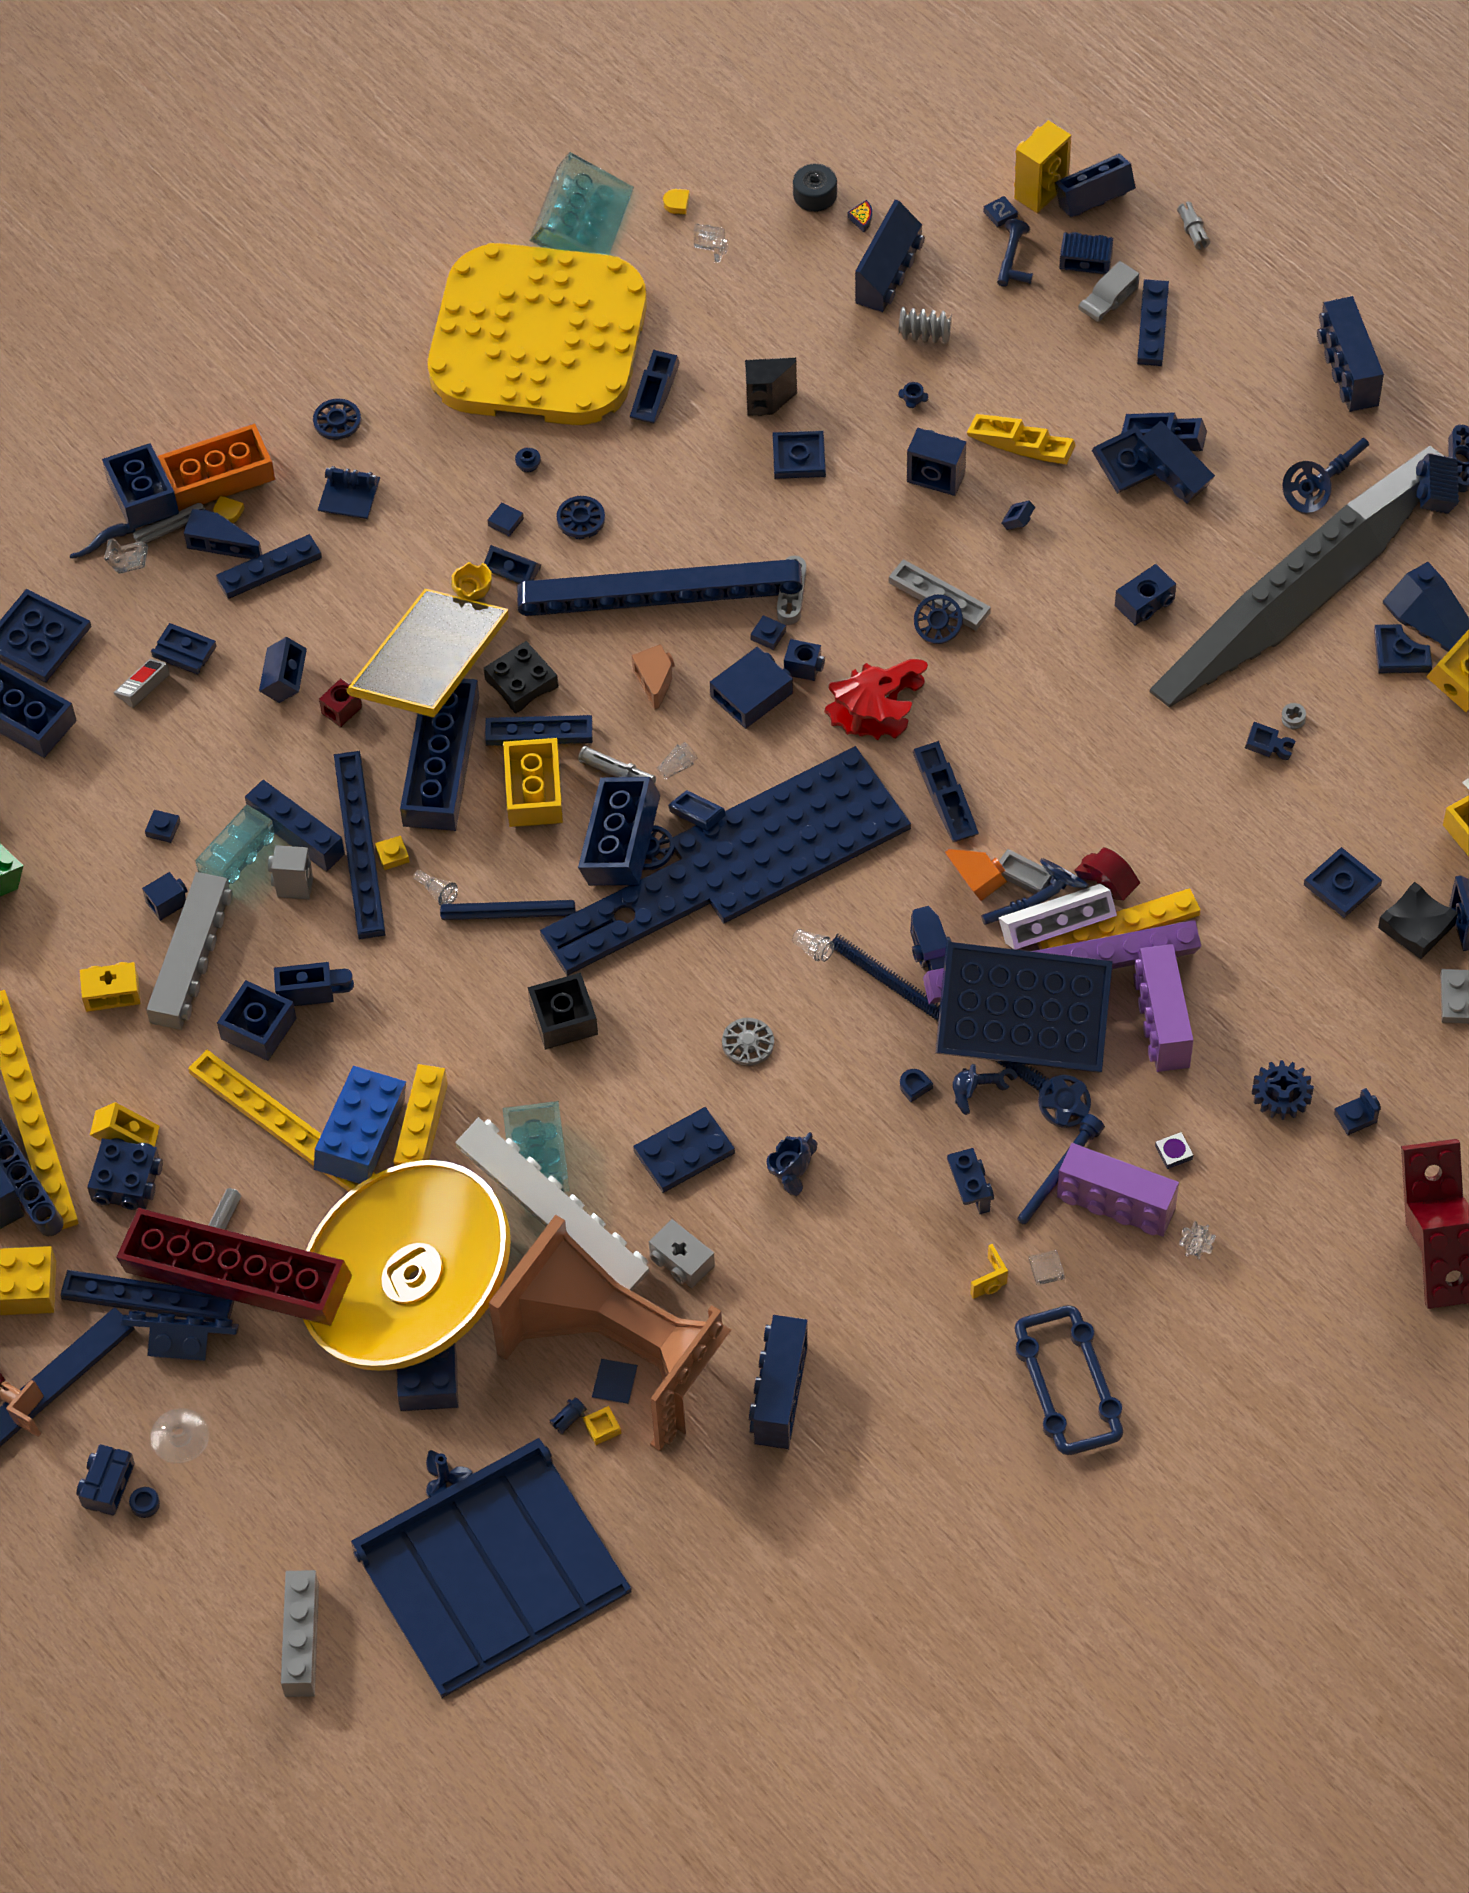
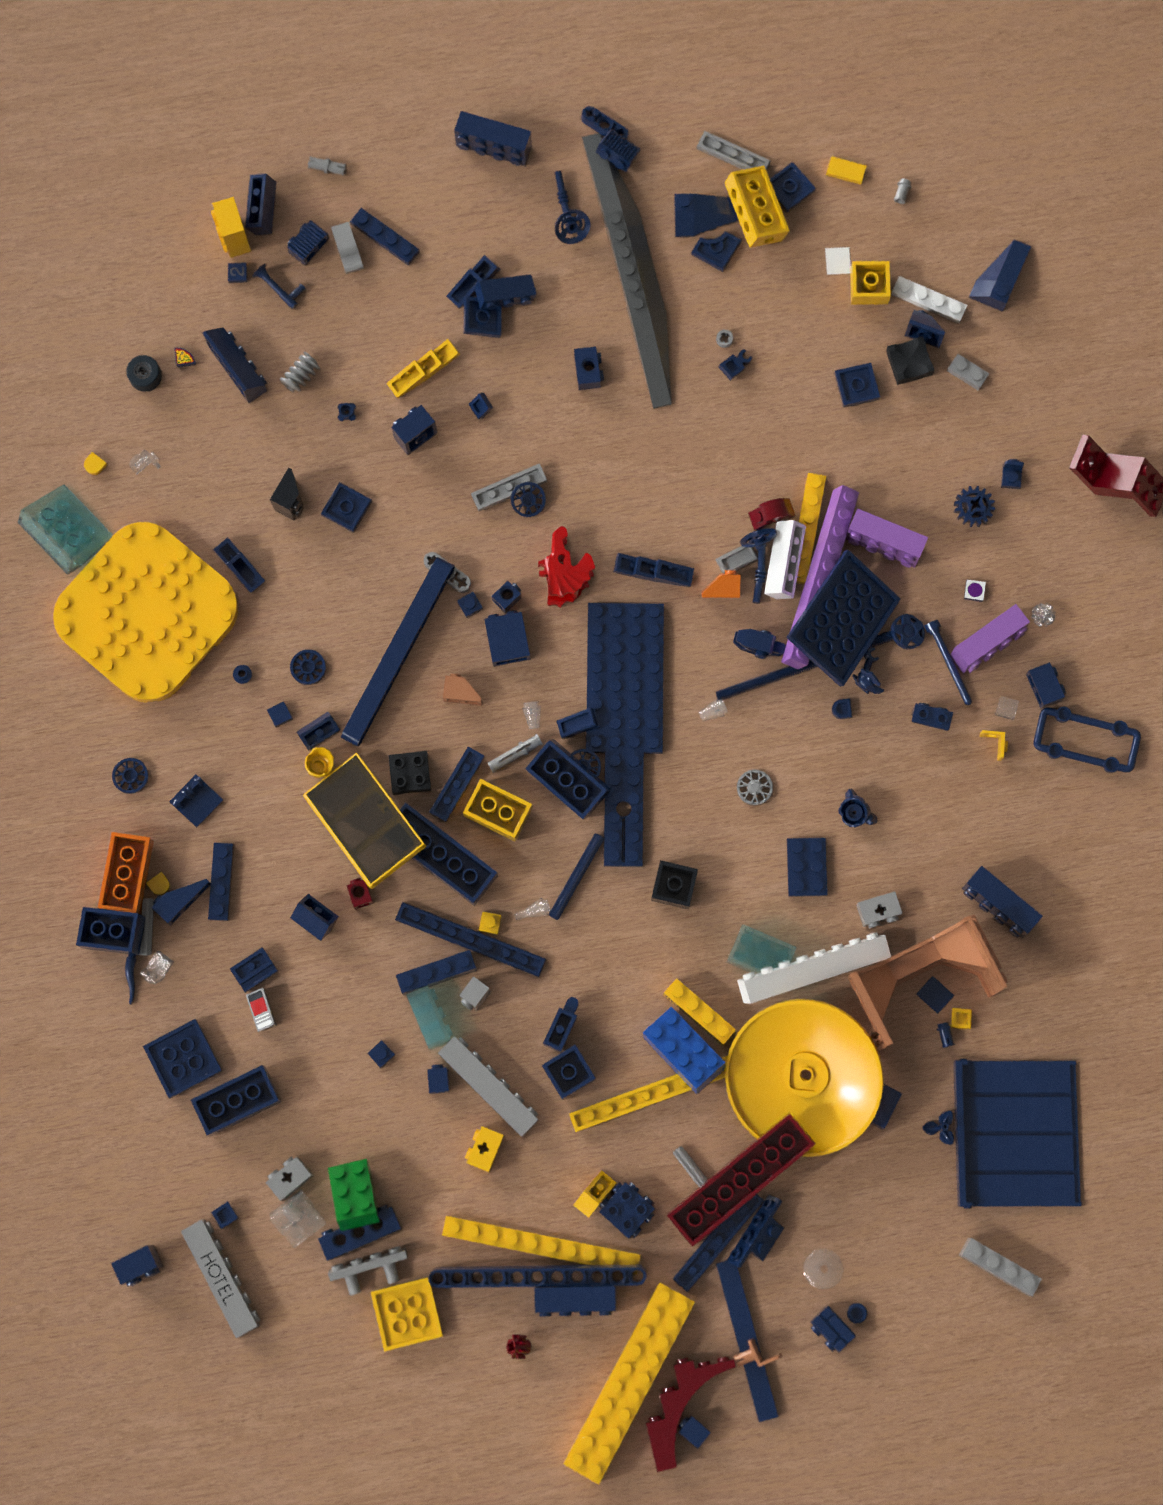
camera: 60 degrees left, 20 degrees up
none -> dark blue brick [1026,662,1066,709]

